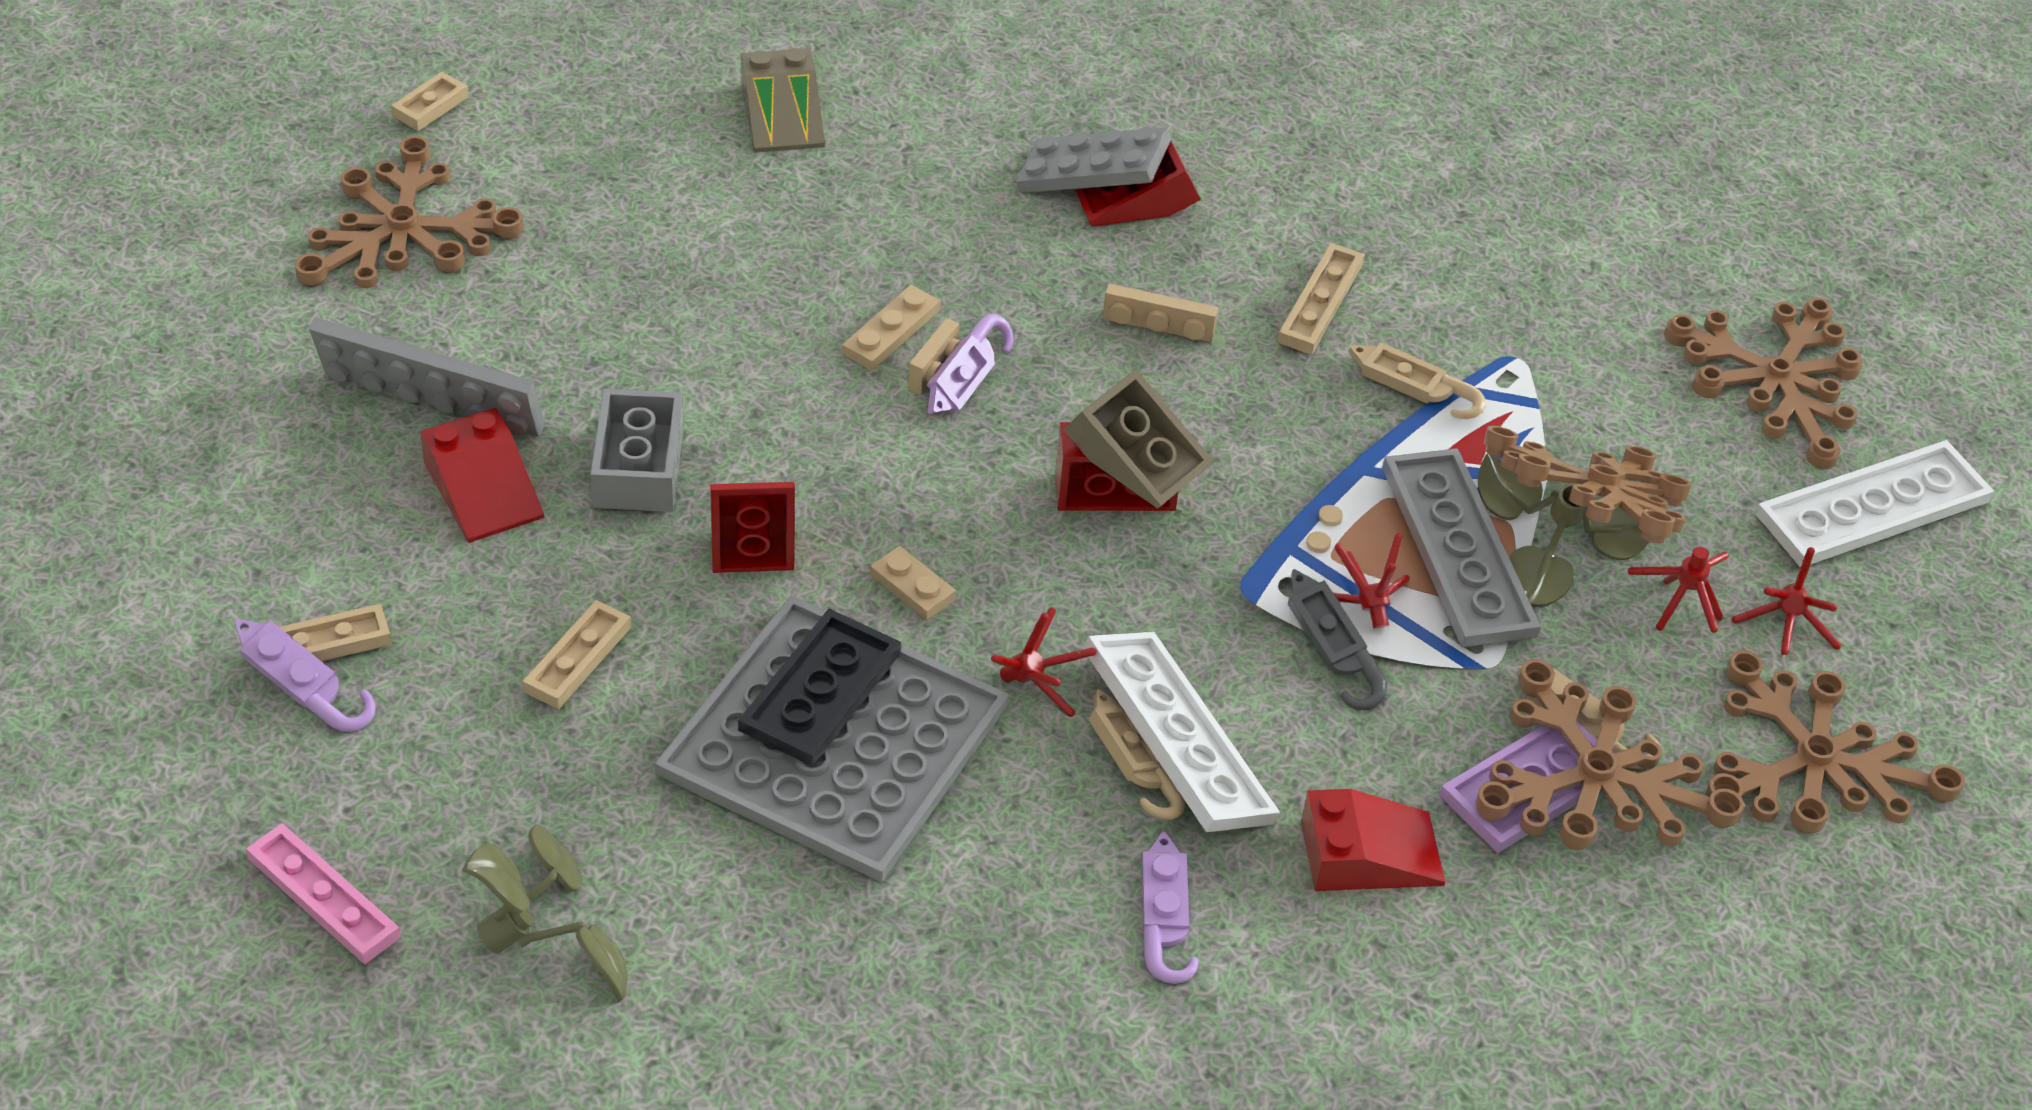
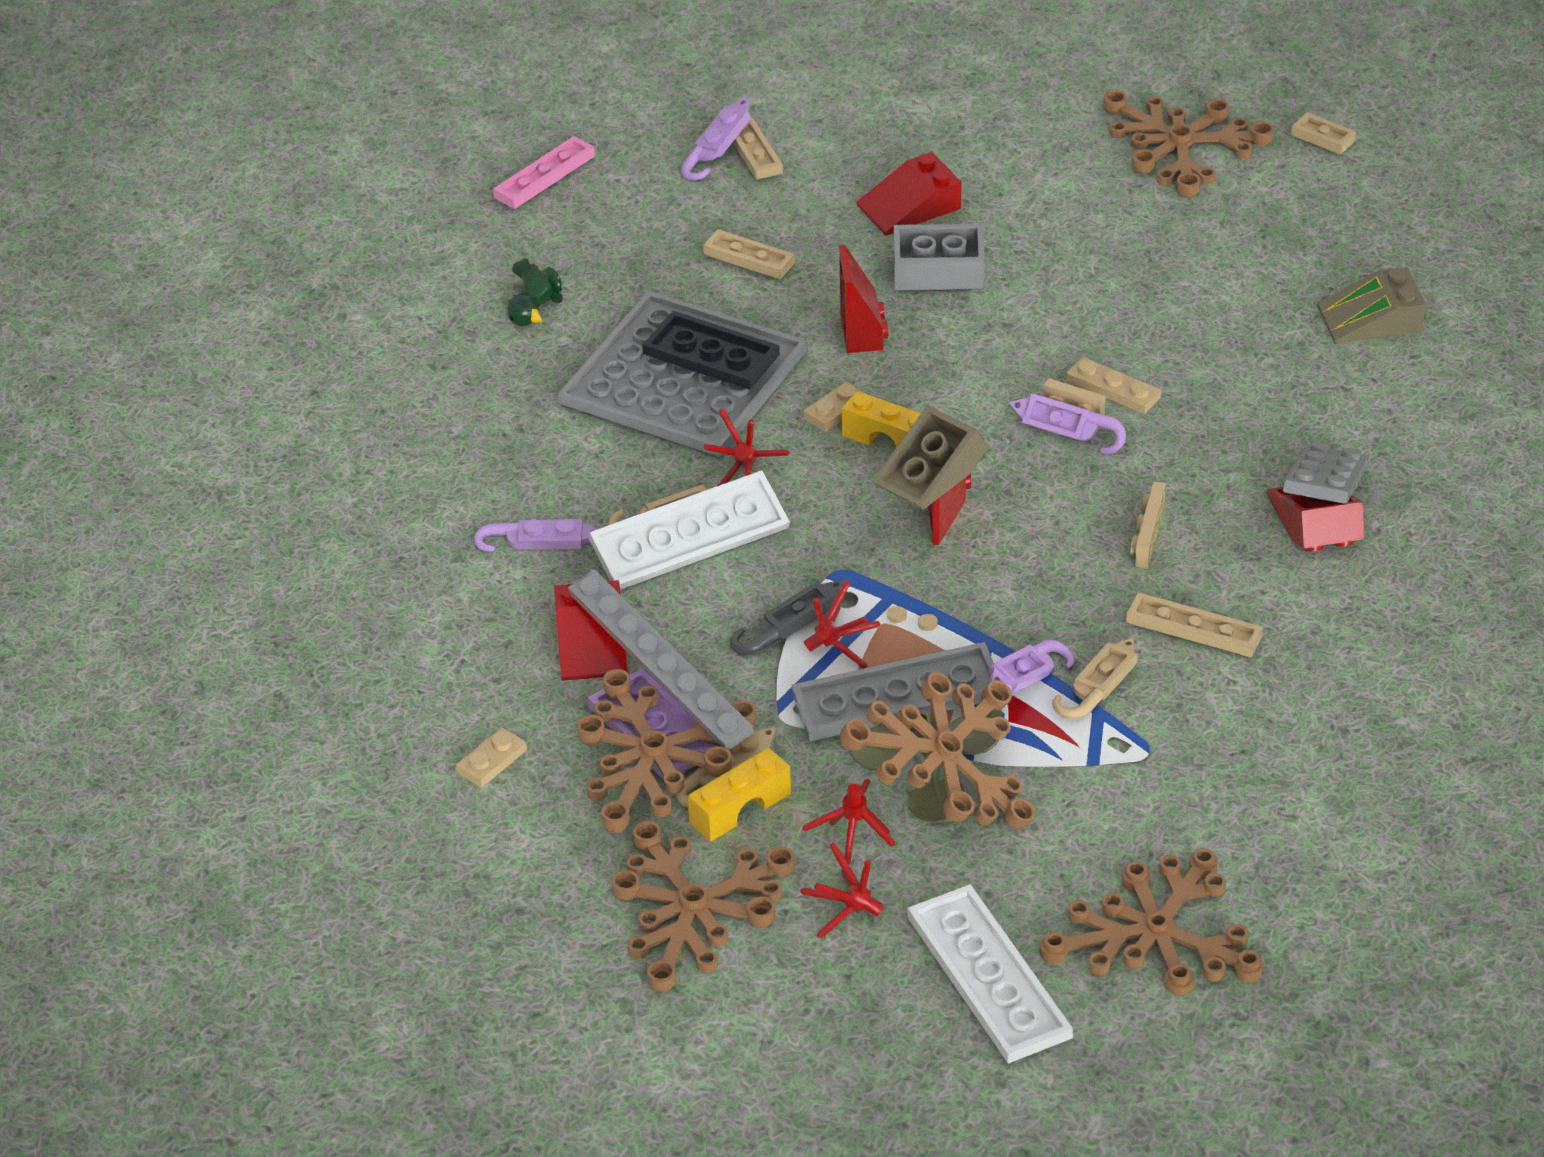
camera: 95 degrees right, 5 degrees down
light grey plate [309,317,545,436] -> none
olive plant [462,825,628,1003] -> none
none -> tan plate [456,727,527,788]
none -> dark green animal [507,258,563,326]
none -> light grey plate [568,569,754,750]
none -> yellow arch [688,748,791,842]
none -> yellow arch [842,391,921,448]
none -> lavender plate [988,639,1075,694]

